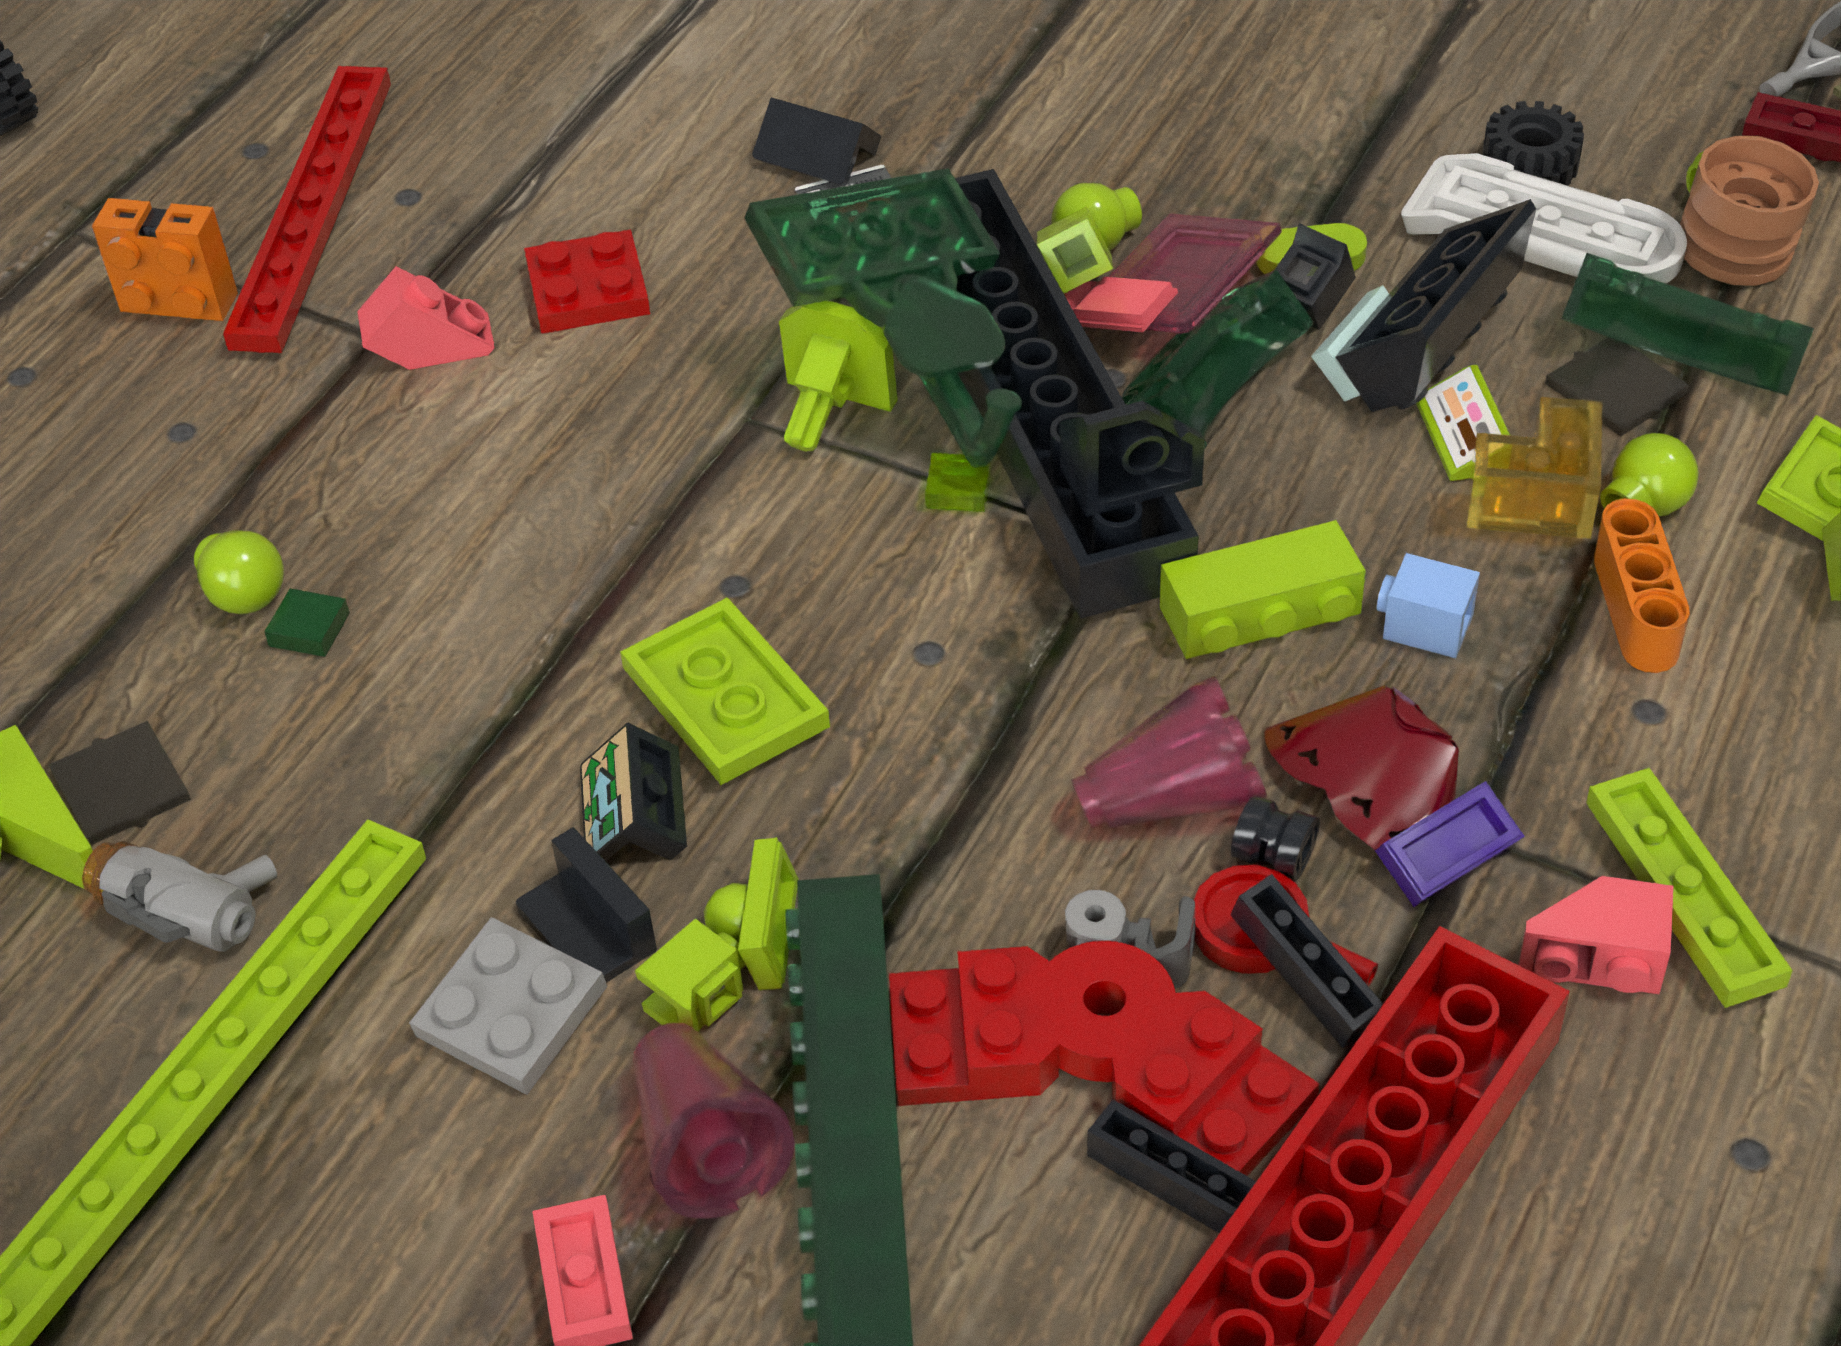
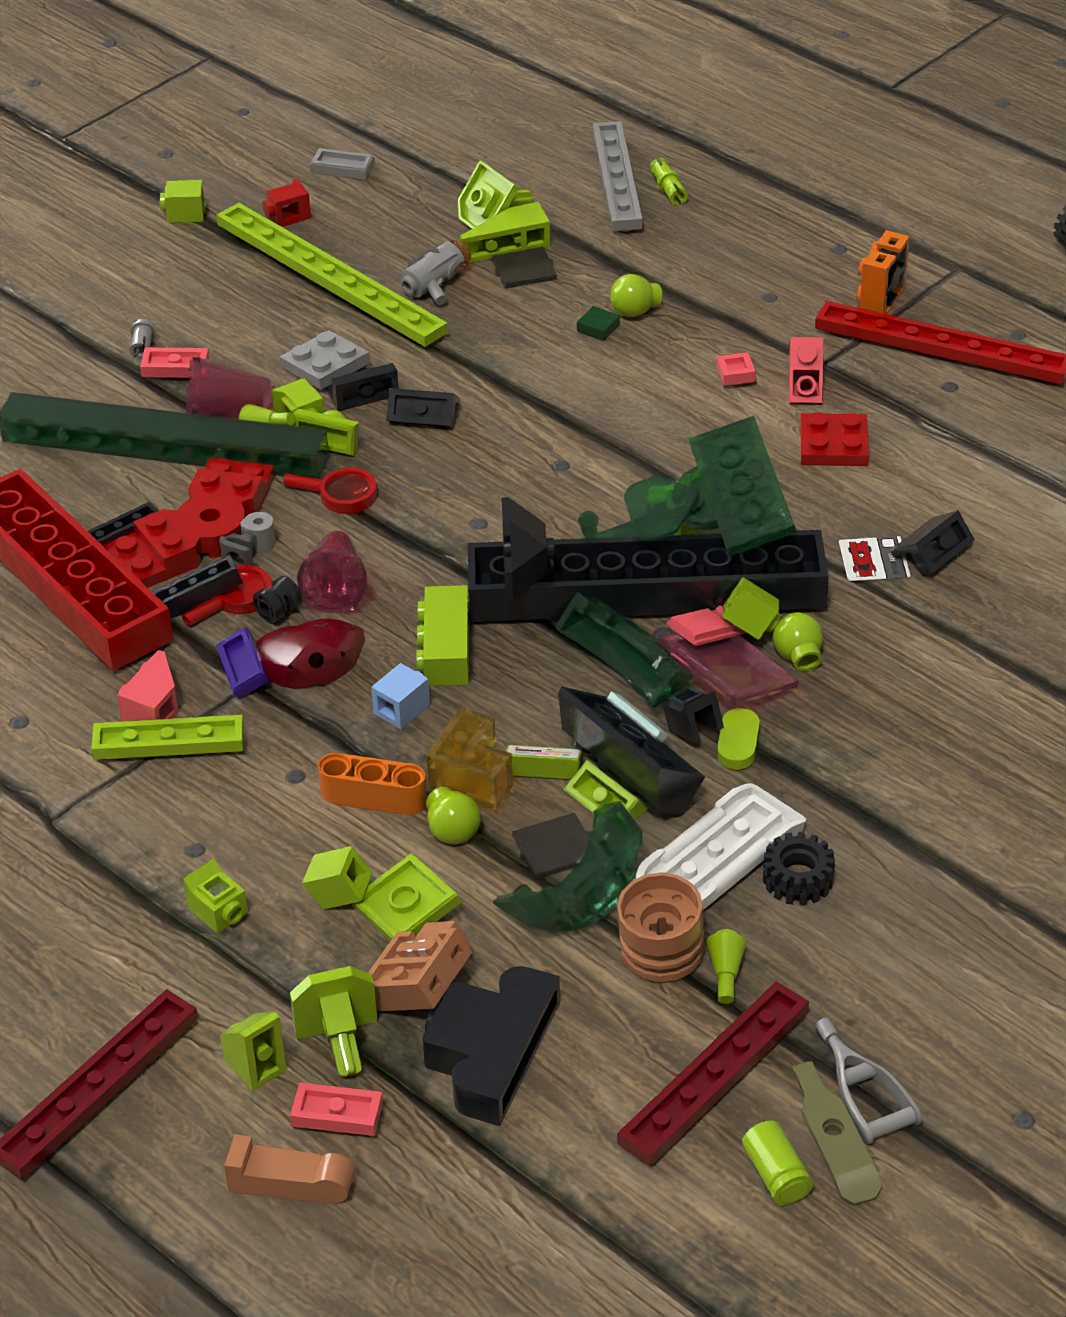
camera: 105 degrees right, 5 degrees down
lime plate [620,597,830,785] -> none
none -> lime cone [238,404,295,437]
none -> red piece [283,467,377,514]
none -> lime slope [563,760,648,832]
none -> coral plate [716,352,756,386]

